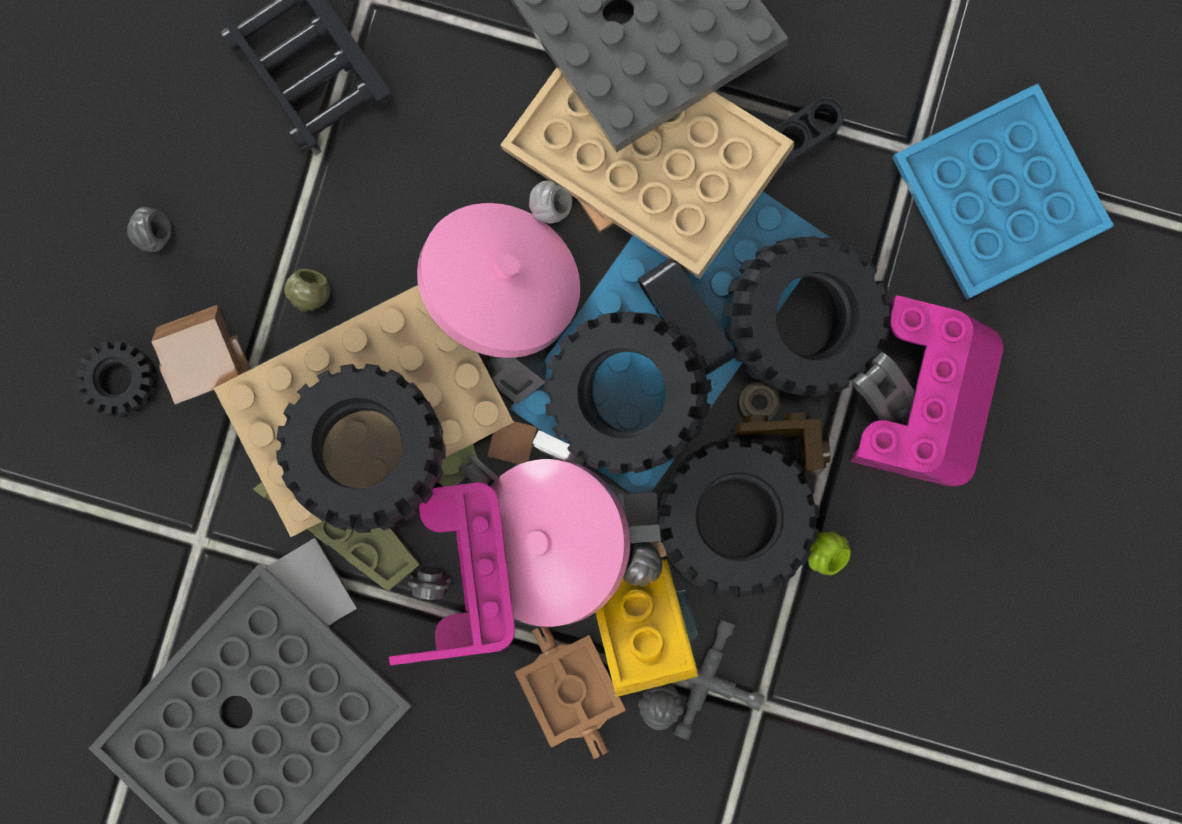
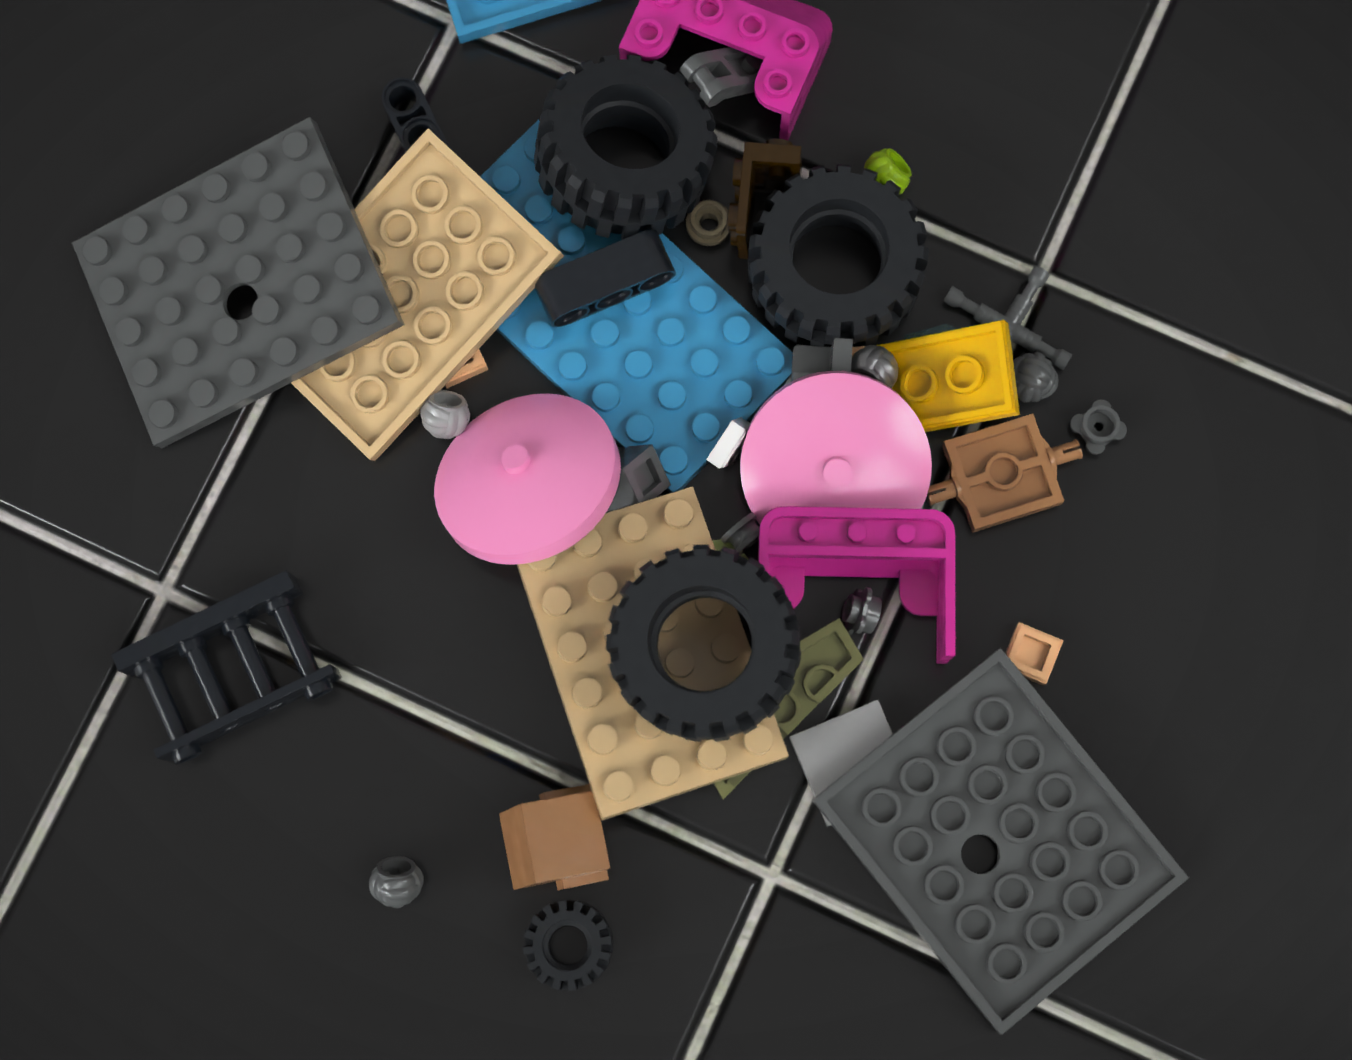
camera: 75 degrees left, 5 degrees down
olive piece [284,269,331,312] -> none
medium nougat tile [487,421,537,465] -> none
black tyre [544,311,712,474] -> none
none -> light nougat tile [1005,622,1064,686]
none -> dark grey plate [1070,400,1127,455]

